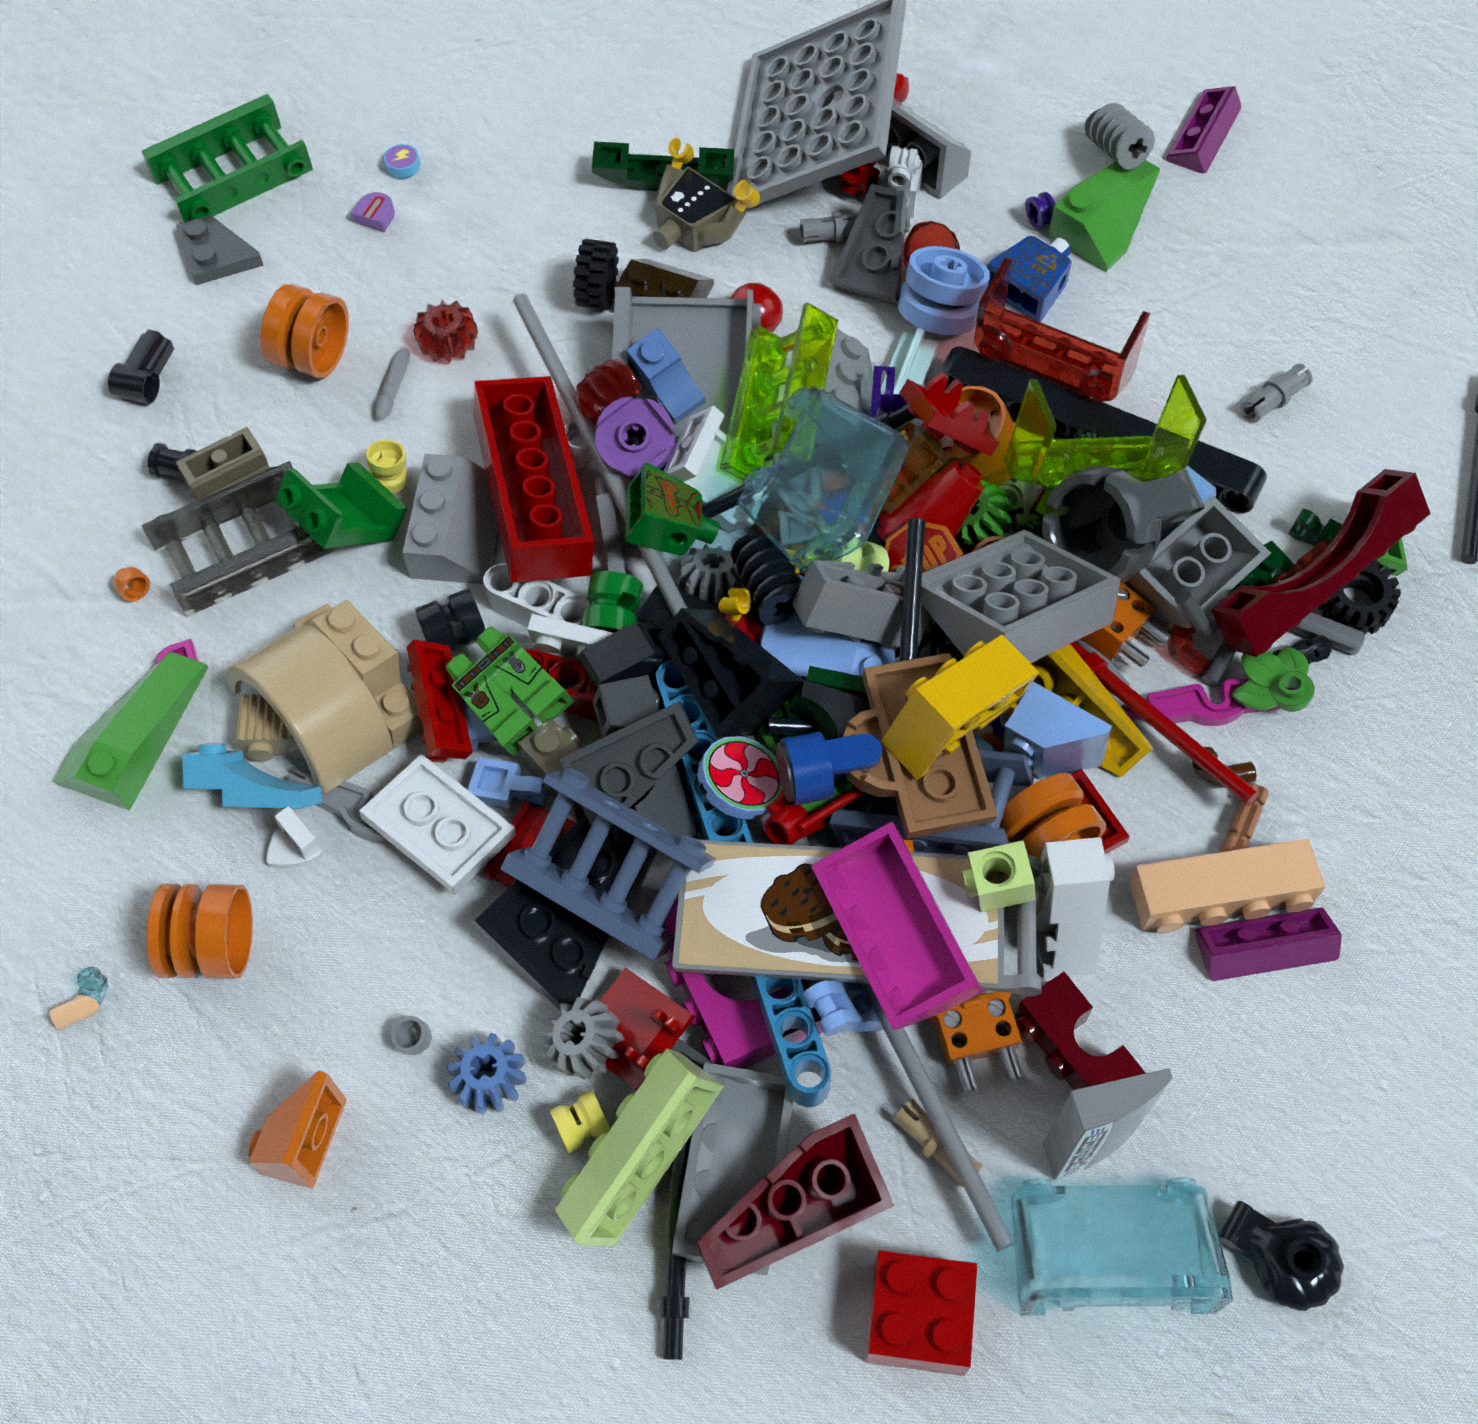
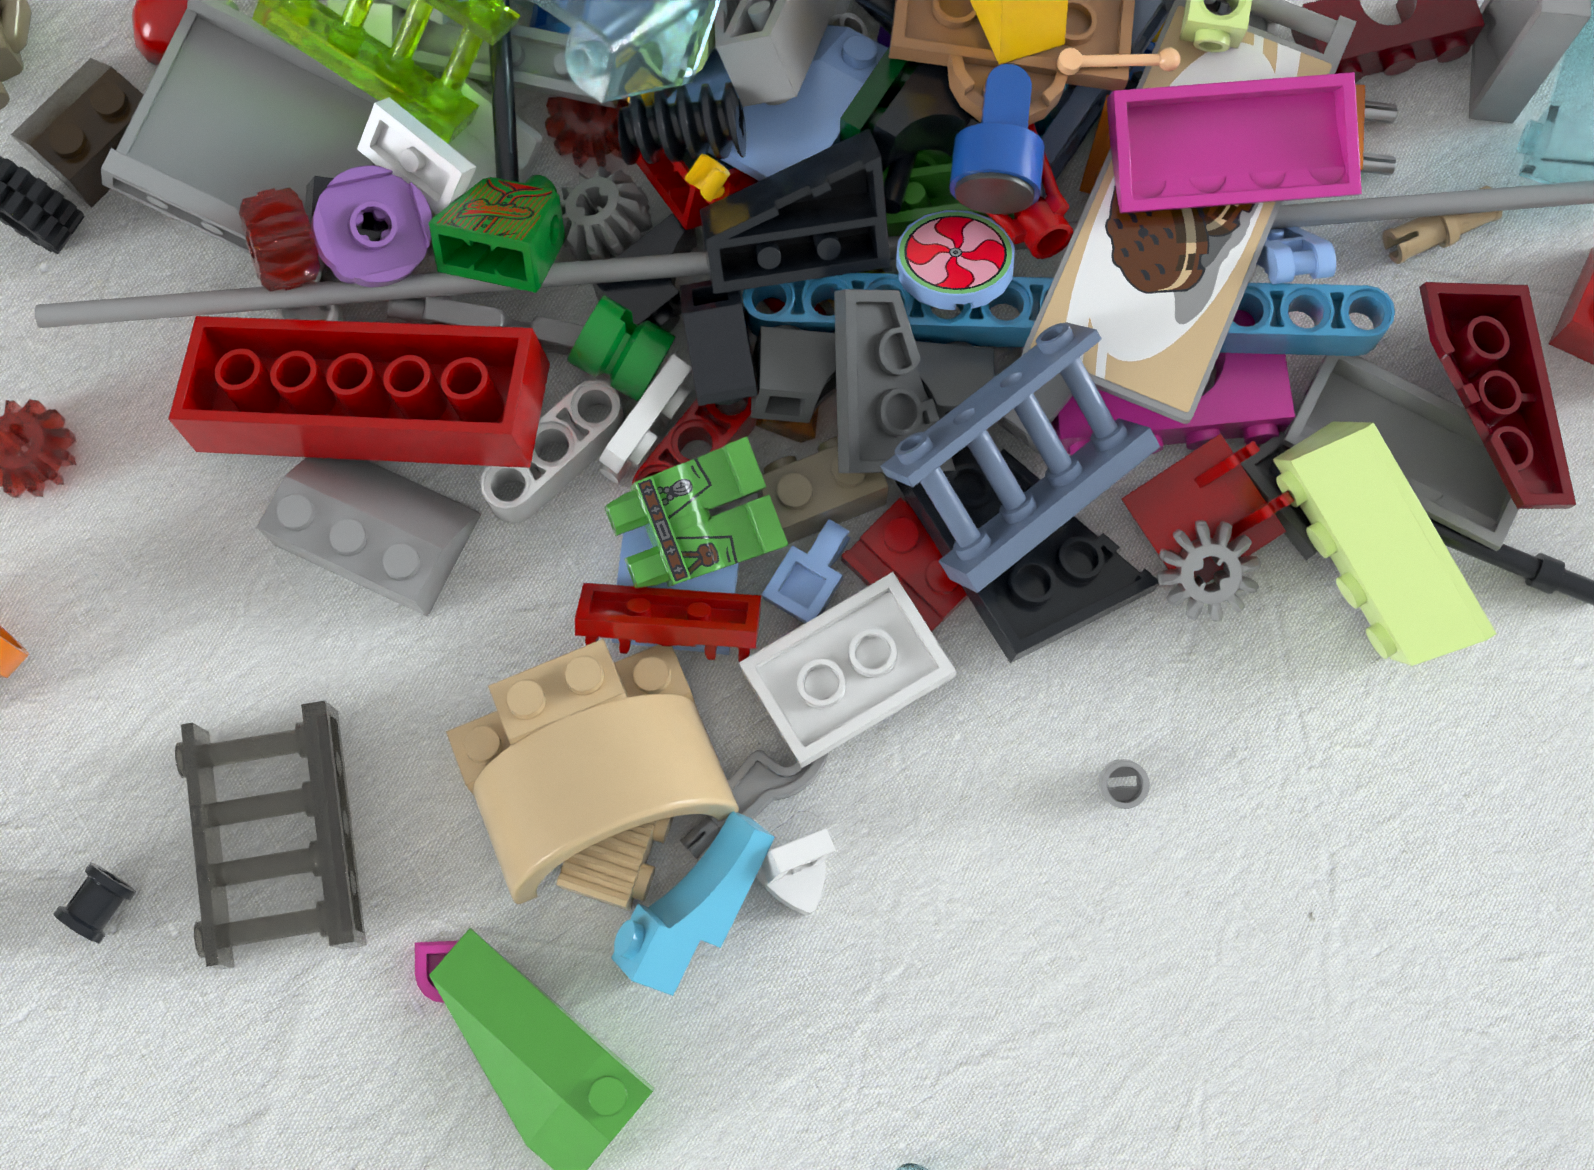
camera: 70 degrees left, 15 degrees up
orange hinge [113,566,150,602] -> none
orange wheel [147,884,253,979] -> none
dark tan brick [176,427,274,513] -> none
orange slope [248,1071,347,1189] -> none
green panel [274,462,408,549] -> none
light yellow wheel [366,440,407,494] -> none
light grey piece [376,347,410,419] -> none
black wheel [414,588,486,651] -> none
medium blue gear [447,1032,527,1115] -> none
light yellow wheel [549,1090,610,1153] -> none
medium blue arch [626,328,706,424] -> none
none -> light nougat hinge [1057,47,1181,75]

